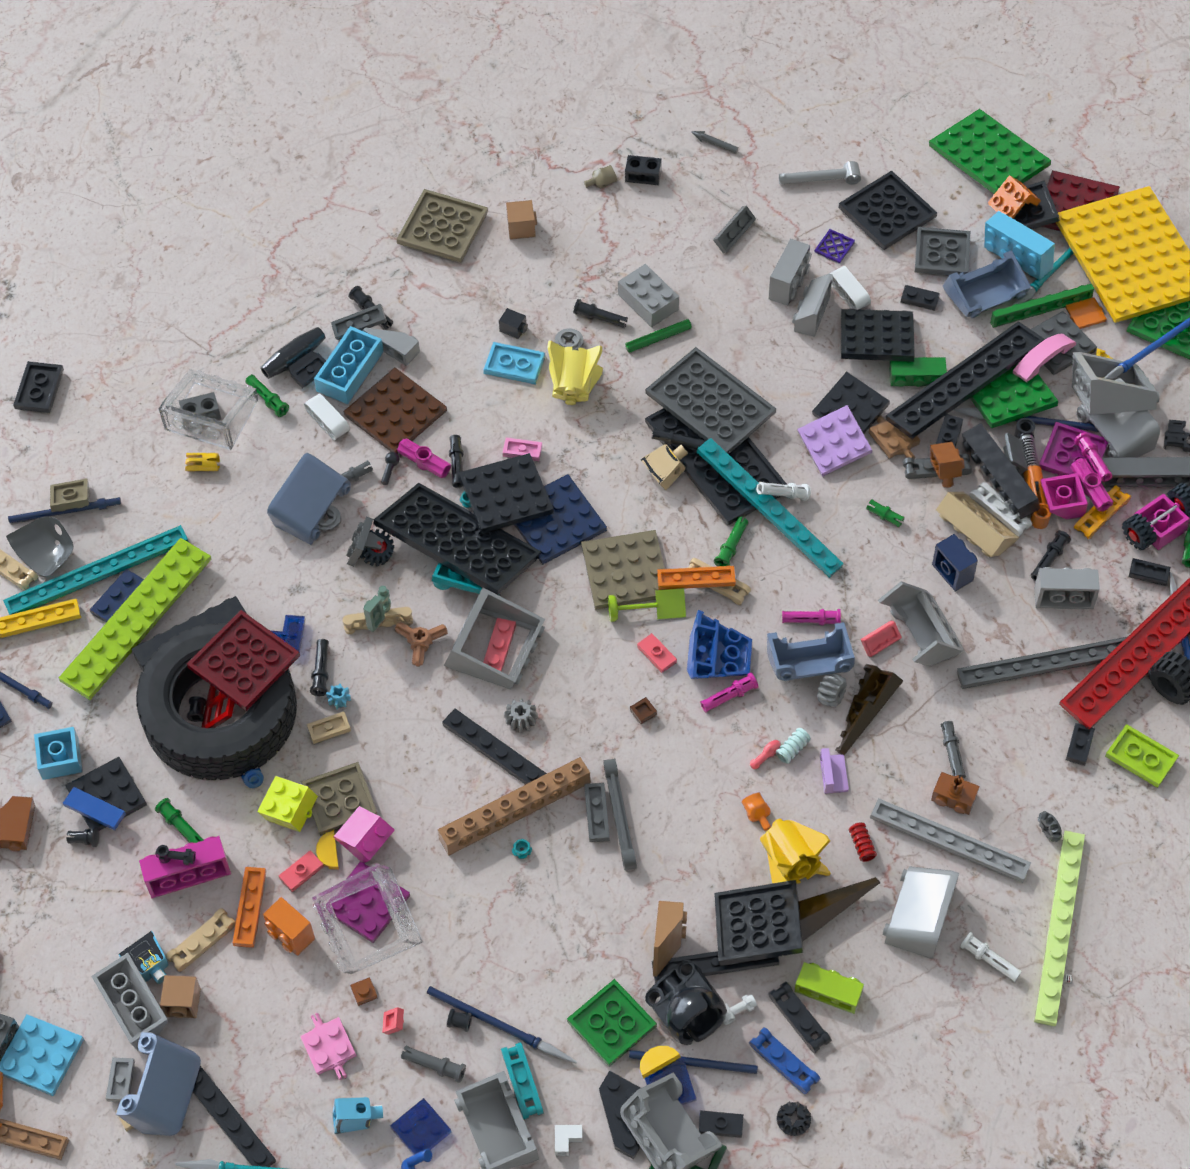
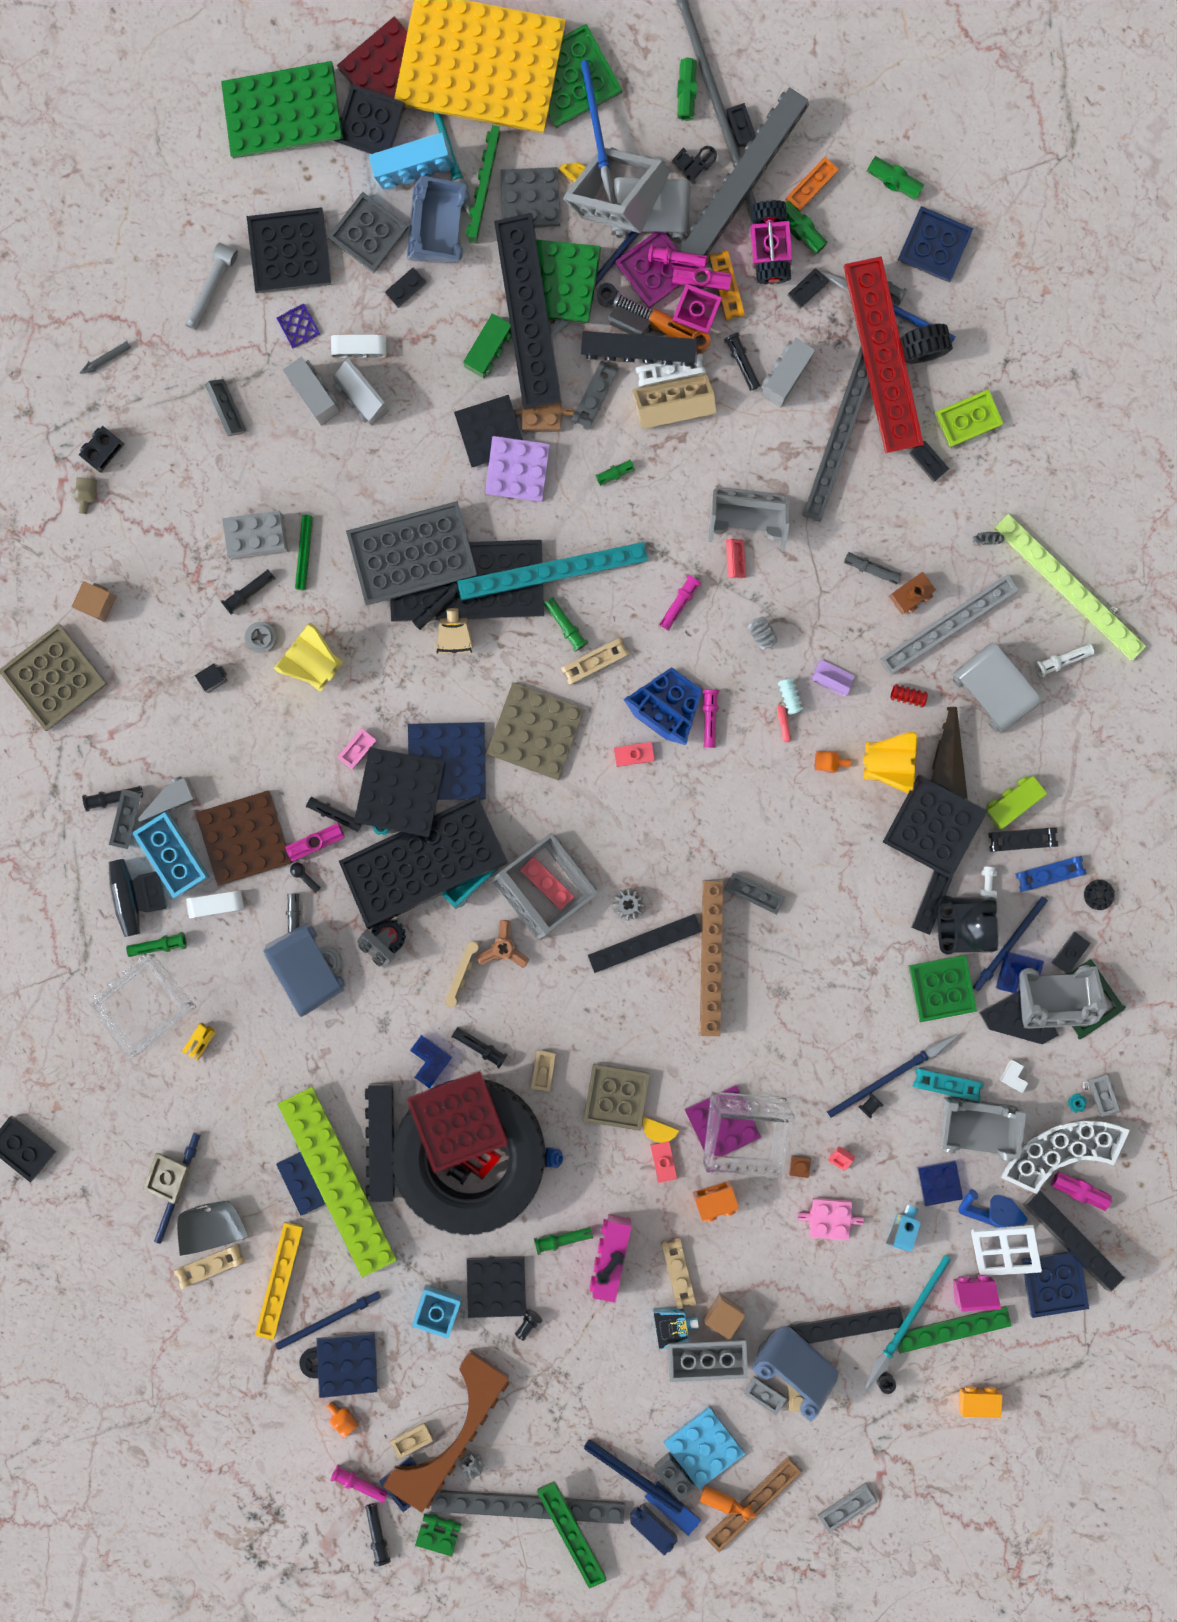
camera: 60 degrees left, 30 degrees up
teal plate [3,525,189,615] -> none
blue tile [63,787,126,830] -> none
dark grey brick [179,392,222,428] -> none
orange plate [232,867,267,948] -> none
neon yellow brick [257,776,318,832] -> none
medium azure gear [326,684,351,710] -> none
dark pink slope [333,806,395,863] -> none
sand green plate [363,586,391,632] -> none
dark grey pin [401,1045,466,1083] -> none
medium azure tile [483,342,545,385] -> none
teal plate [512,839,532,859] -> none
dark grey piece [603,758,637,871] -> none
lime piece [608,588,686,622] -> none
reddish brown plate [630,697,657,724] -> none
yellow tile [640,1046,681,1079] -> none
medium nougat slope [653,901,687,976] -> none
orange plate [657,566,736,590] -> none
white pin [756,482,811,501] -> none
sand blue windscreen [767,622,855,681] -> none
dark brown wedge [835,664,903,755] -> none
black plate [841,309,915,362] -> none
dark orange brick [930,442,965,488] -> none
dark blue brick [932,534,978,592] -> none
black brick [936,414,963,448] -> none
orange bracket [988,175,1041,219] -> none
bright pink slope [1013,334,1076,382] -> none
orange piece [1065,297,1107,329] -> none

